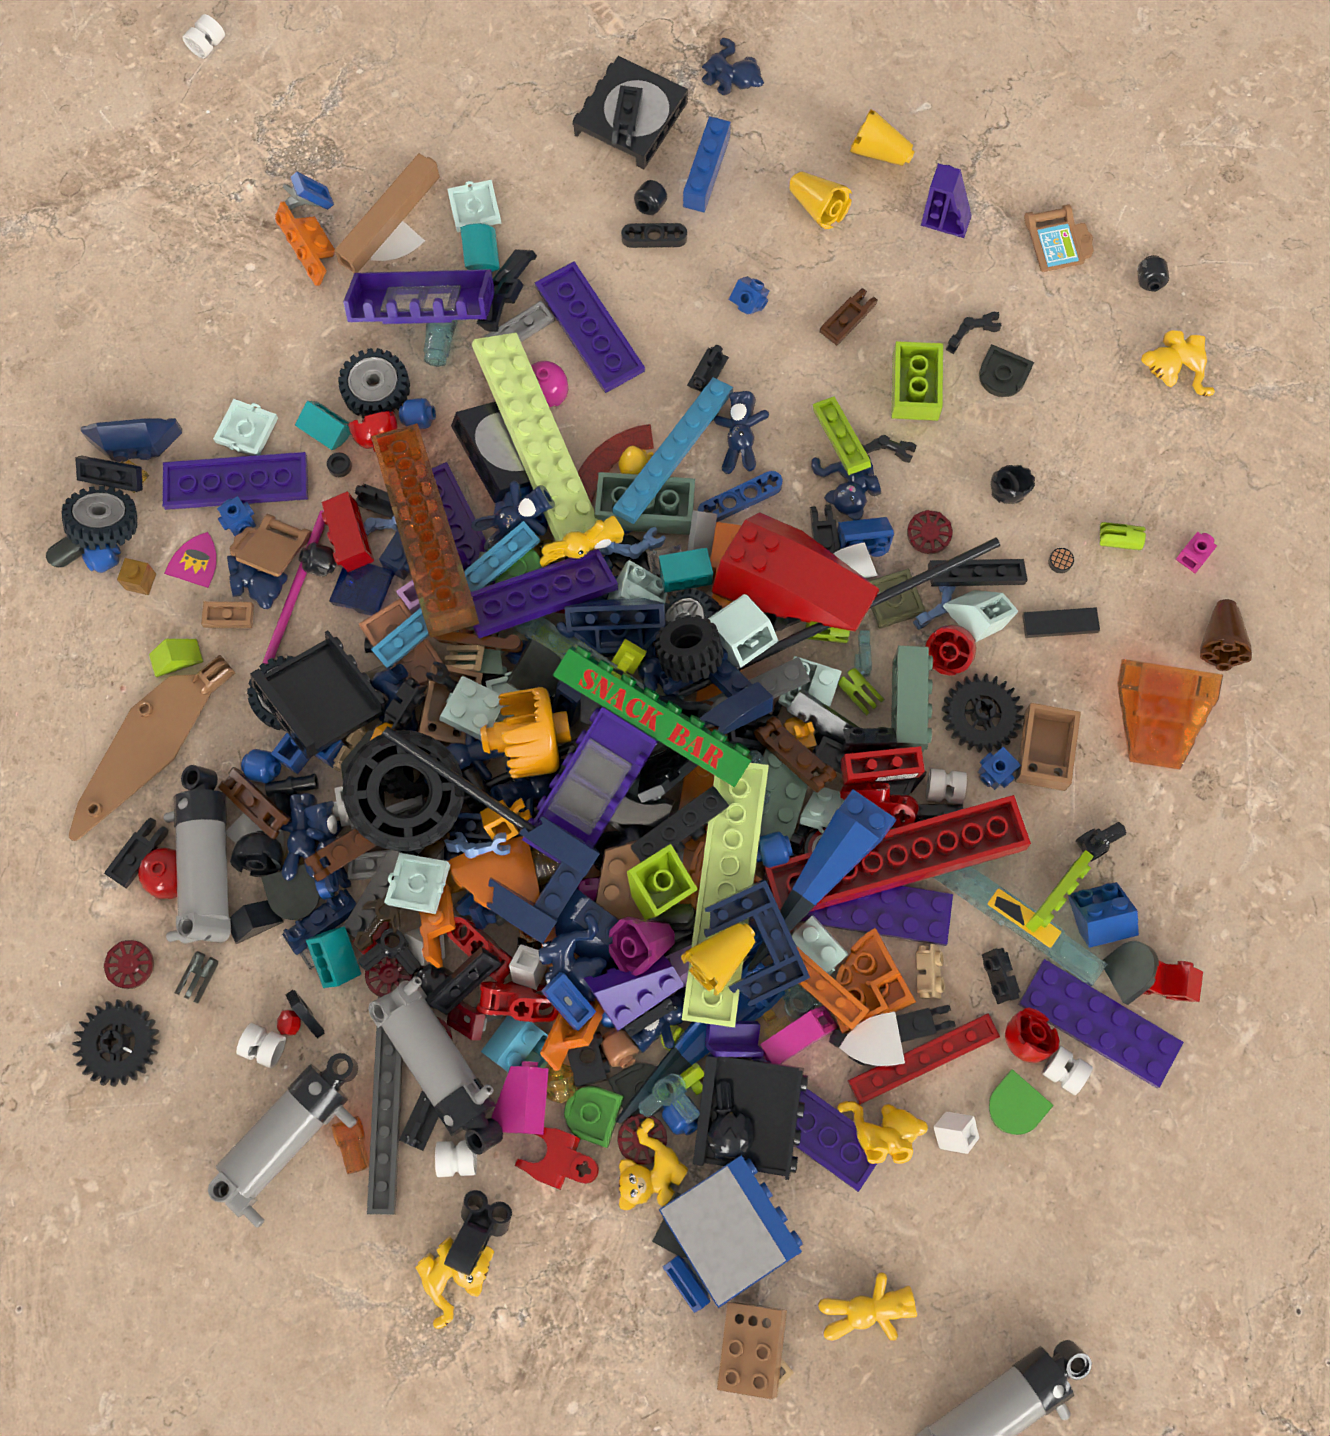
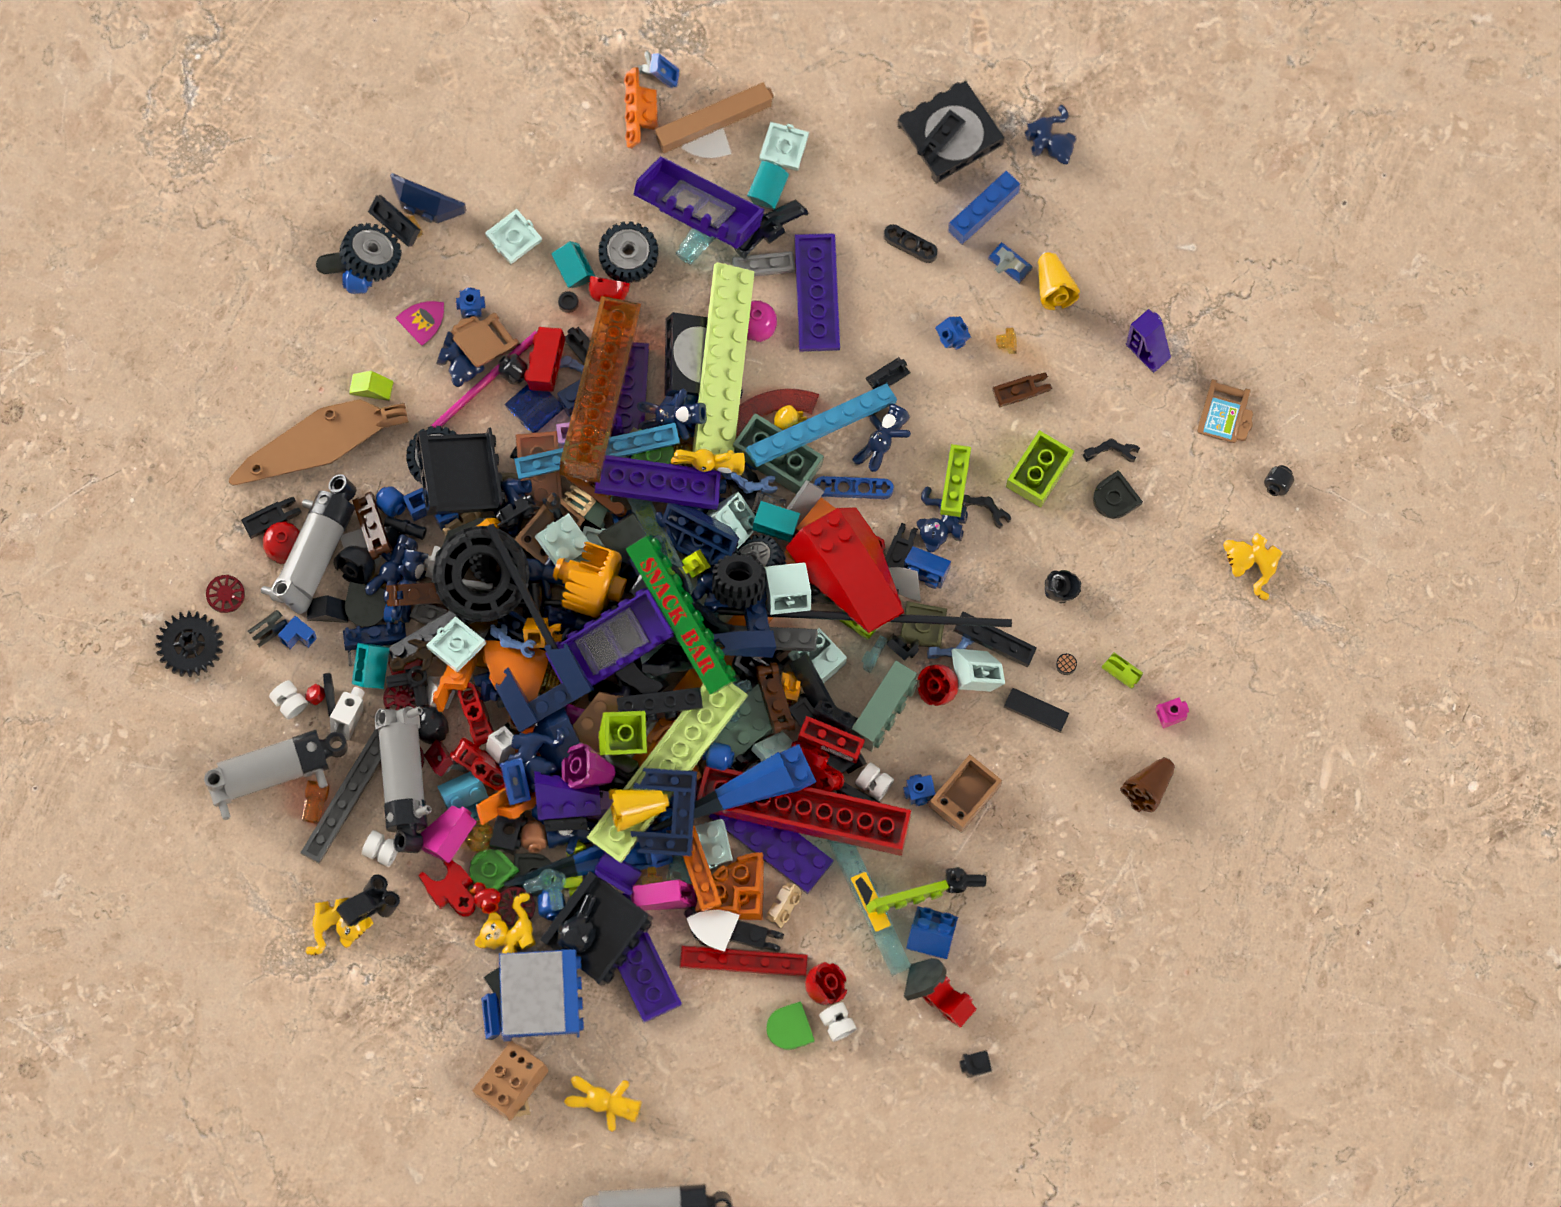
camera: 25 degrees right, 0 degrees up
pearl gold brick [117,558,156,596] -> none
dark purple plate [163,452,308,510] -> none
medium nougat plate [201,601,254,628] -> none
blue head [399,398,436,430] -> none
black hinge [399,1091,439,1151] -> none
black tile [426,947,501,1015] -> none
black head [634,180,667,215] -> none
yellow animal [837,1101,928,1164] -> none
lime arm [838,668,885,716] -> none
yellow cone [849,109,915,166] -> none
dark red wheel [907,510,953,554] -> none
white panel [934,1112,979,1154] -> none
black gear [942,673,1024,753] -> none
black hinge [982,948,1021,1005] -> none
dark purple plate [1018,959,1184,1088] -> none
clear orange wedge [1117,659,1223,770] -> none
none -> blue piece [278,616,317,649]
none -> white torso [330,687,365,741]
none -> red animal [470,882,501,914]
none -> black bracket [886,633,920,661]
none -> black bracket [959,1050,992,1078]
none -> piece [988,242,1033,284]
none -> clear yellow tile [996,328,1017,354]

